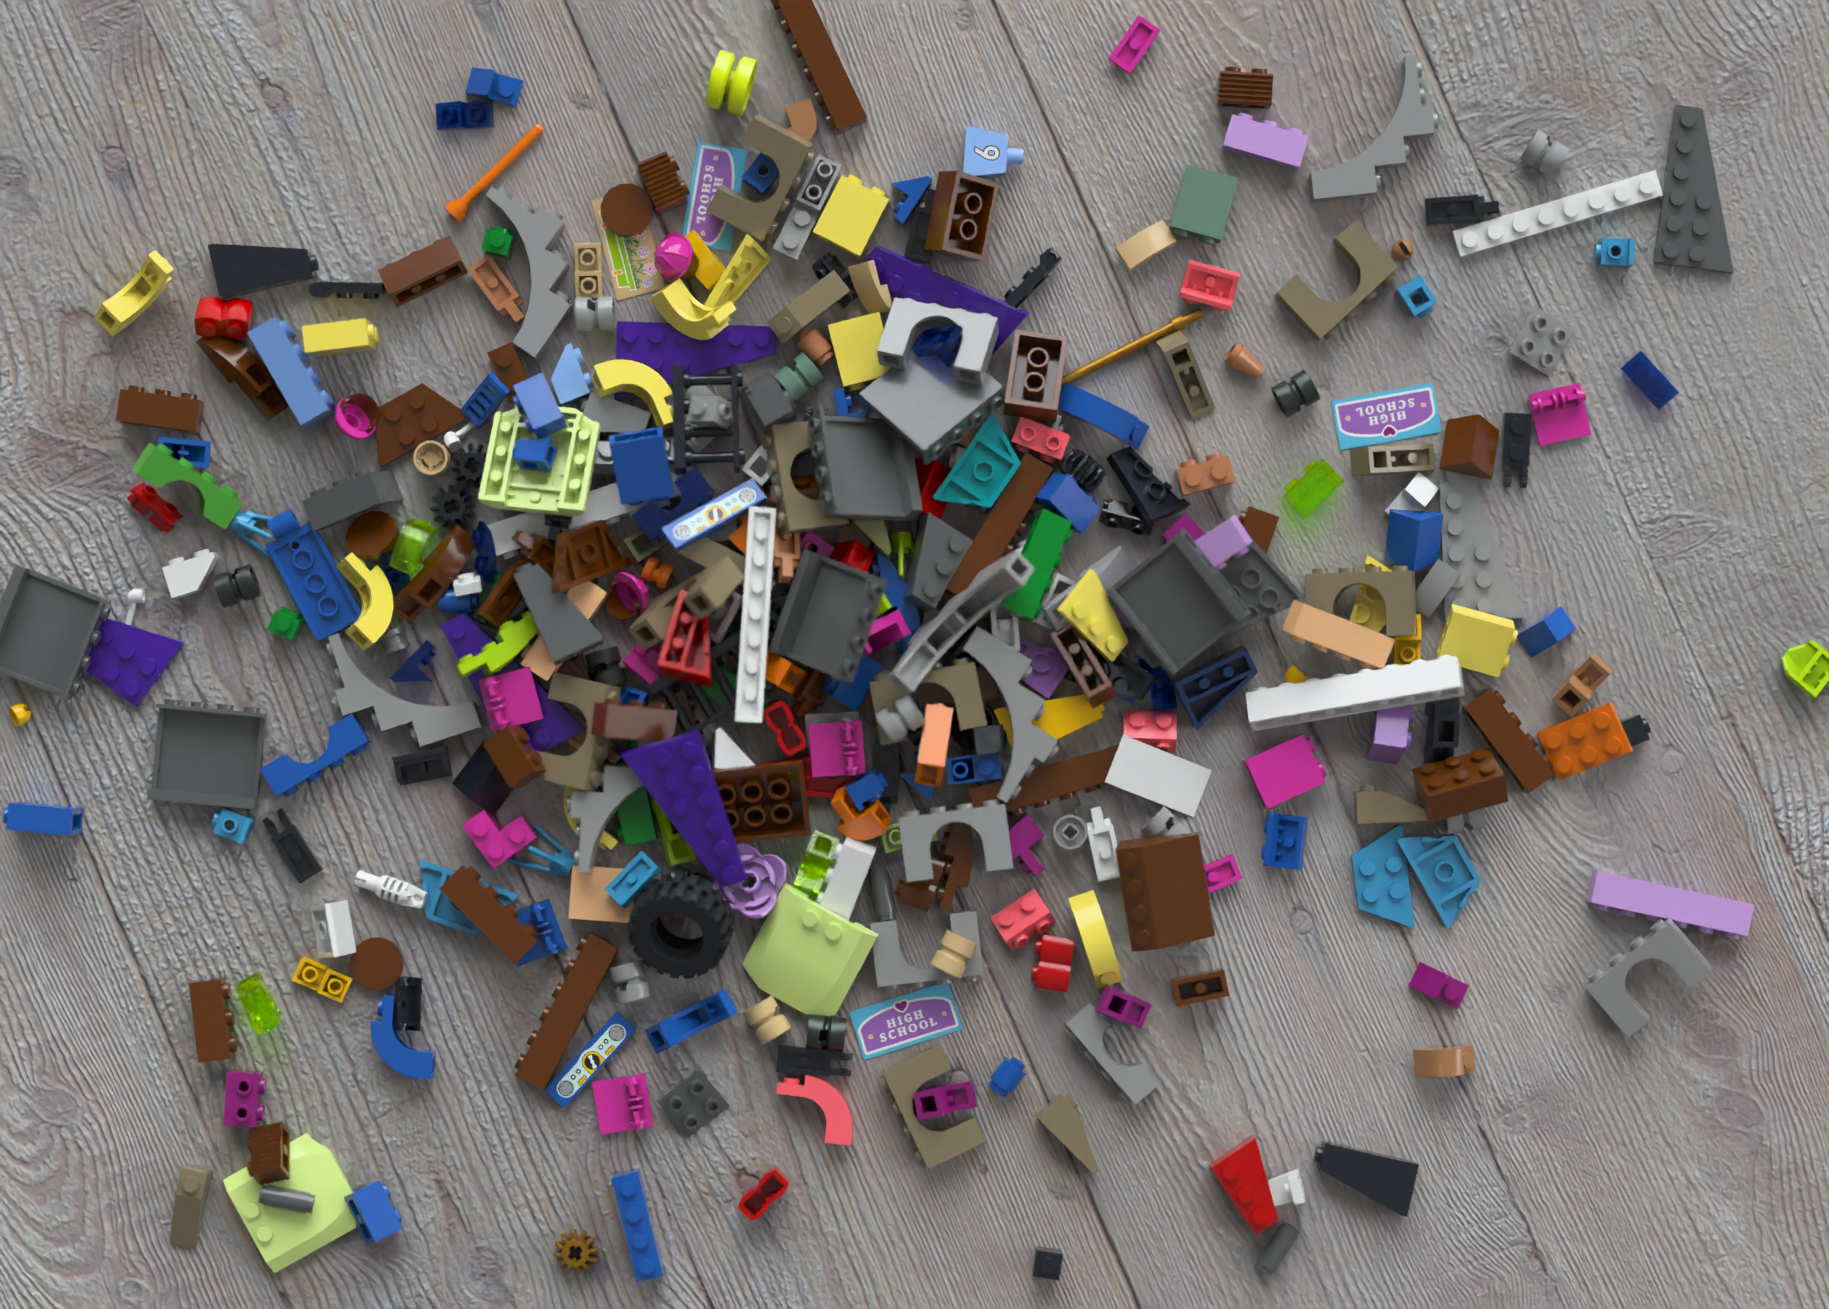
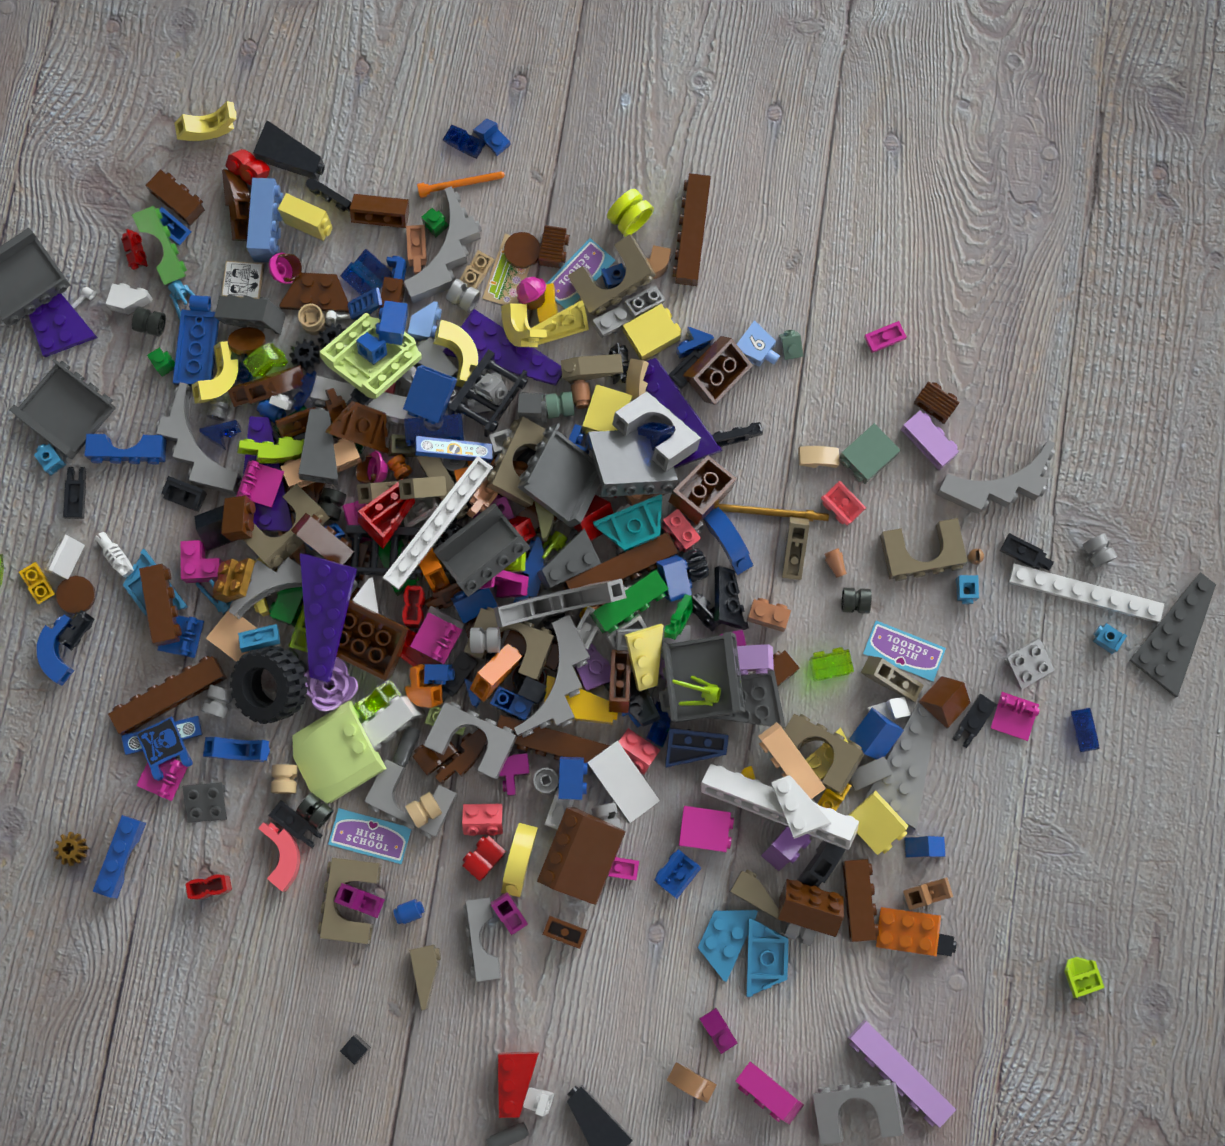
camera: 35 degrees right, 10 degrees down
none -> flag [136,716,193,781]
none -> pearl gold plate [212,558,255,603]
none -> tile [222,261,264,299]
none -> clear blue slope [340,249,392,295]
none -> blue bracket [386,256,407,281]
none -> blue brick [558,757,588,800]
none -> green hinge [664,595,693,640]
none -> lime plant [672,676,721,706]
none -> dark pink wedge [736,1062,804,1125]
none -> white wing [771,775,832,839]
none -> sand green bracket [779,330,803,360]

